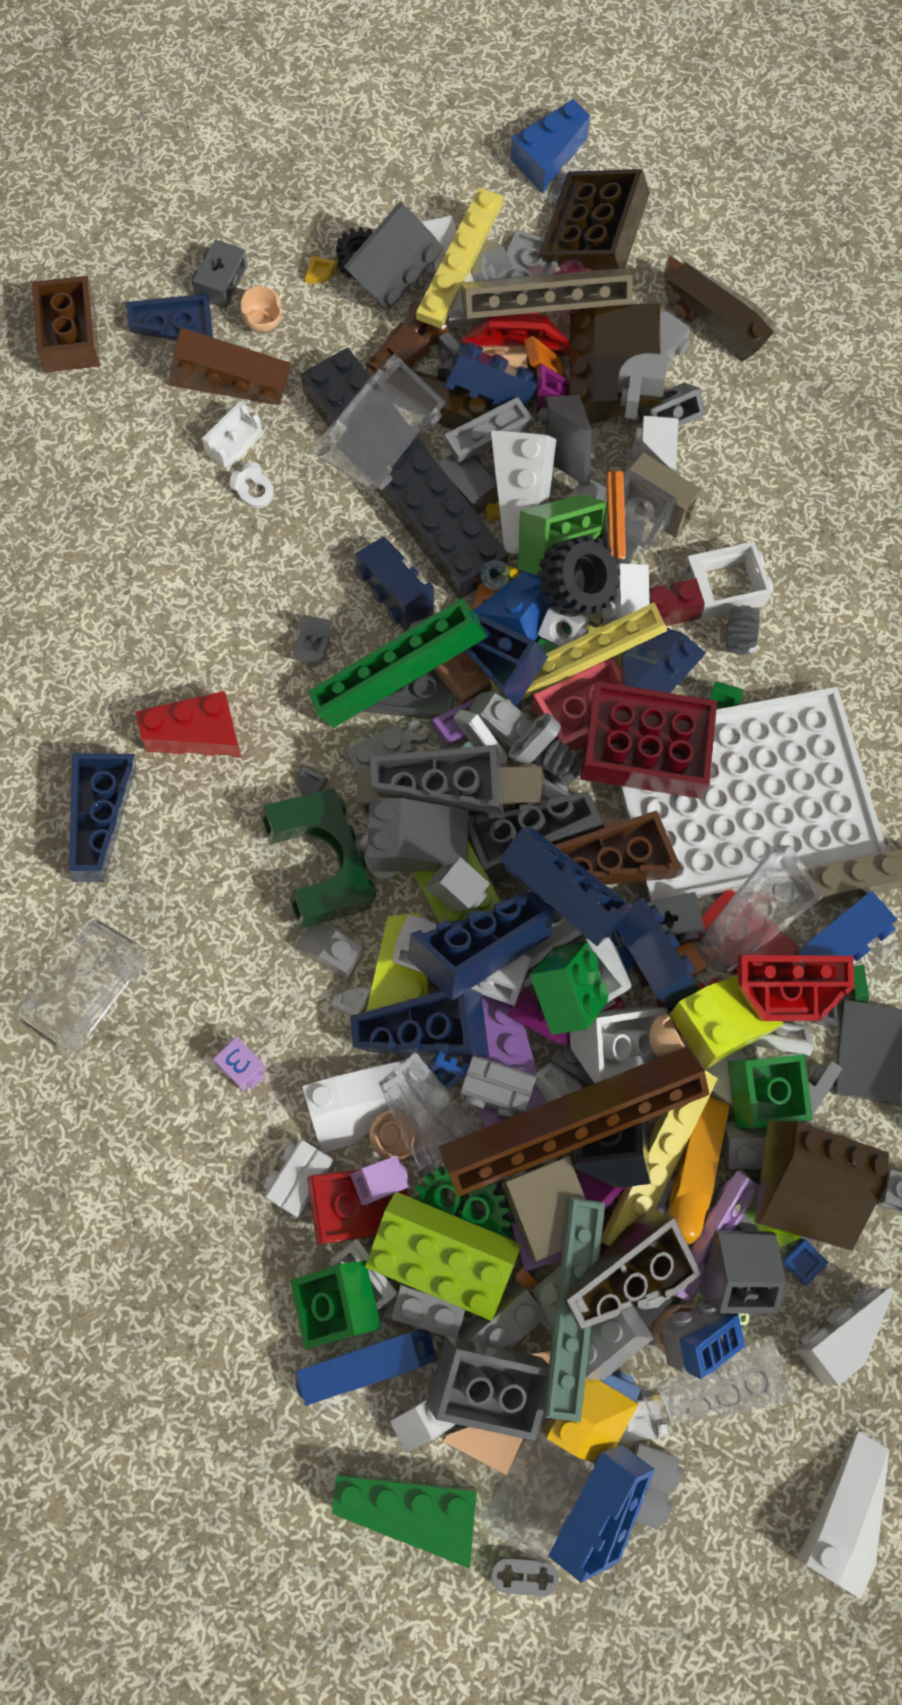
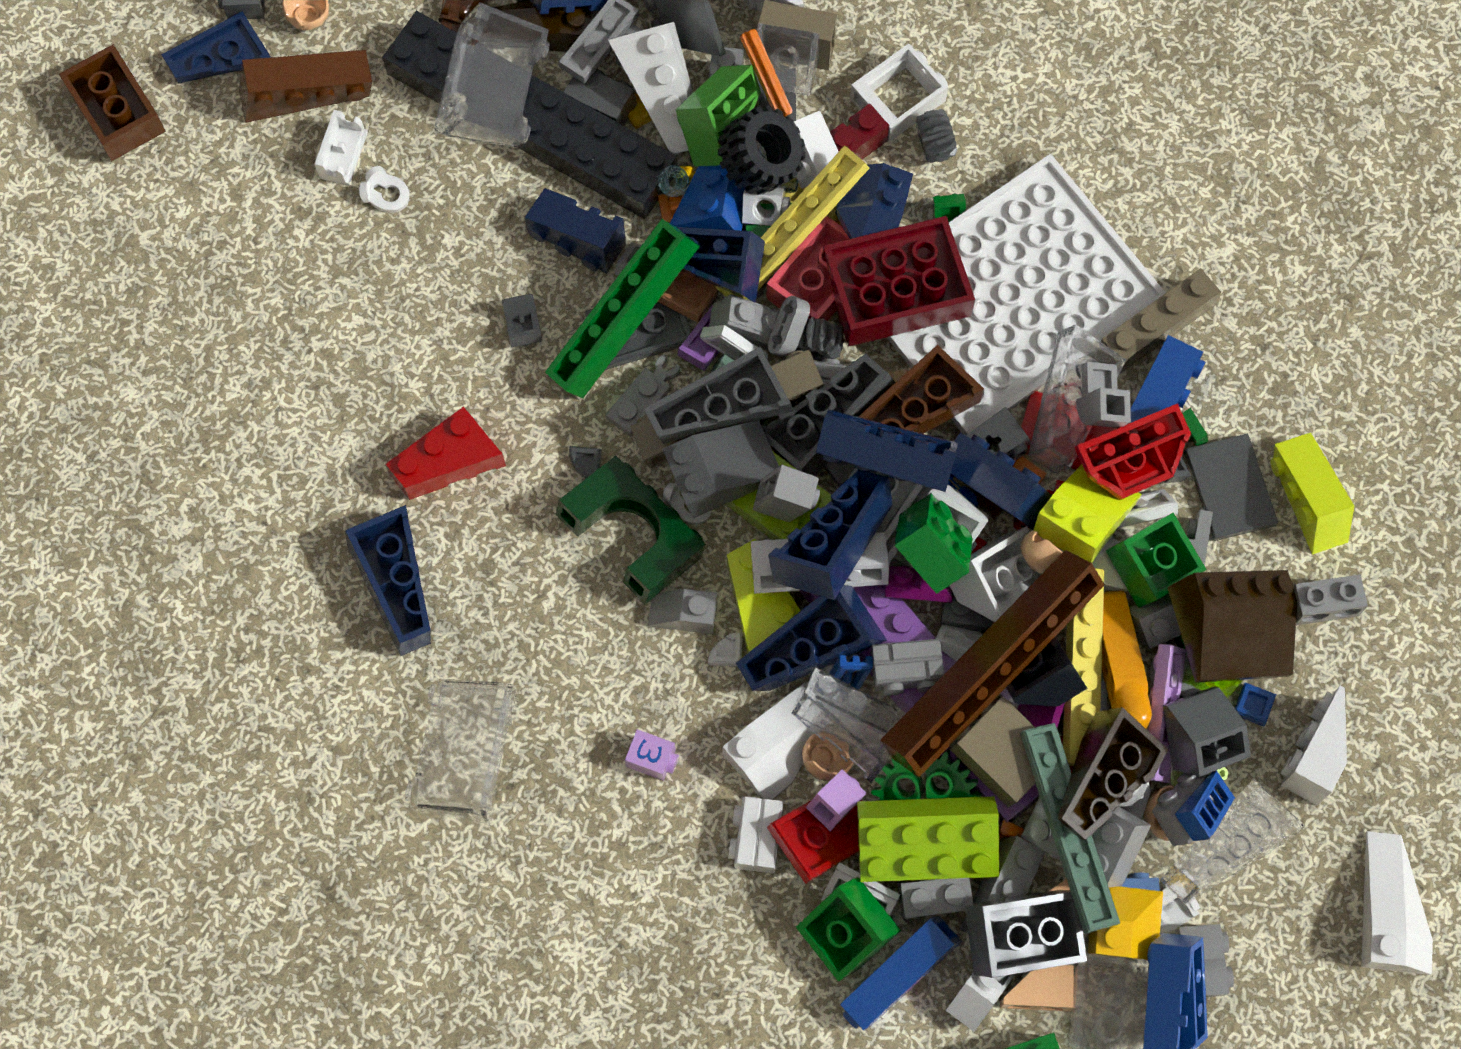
camera: 20 degrees left, 0 degrees up
none -> light grey brick [1076,362,1131,428]

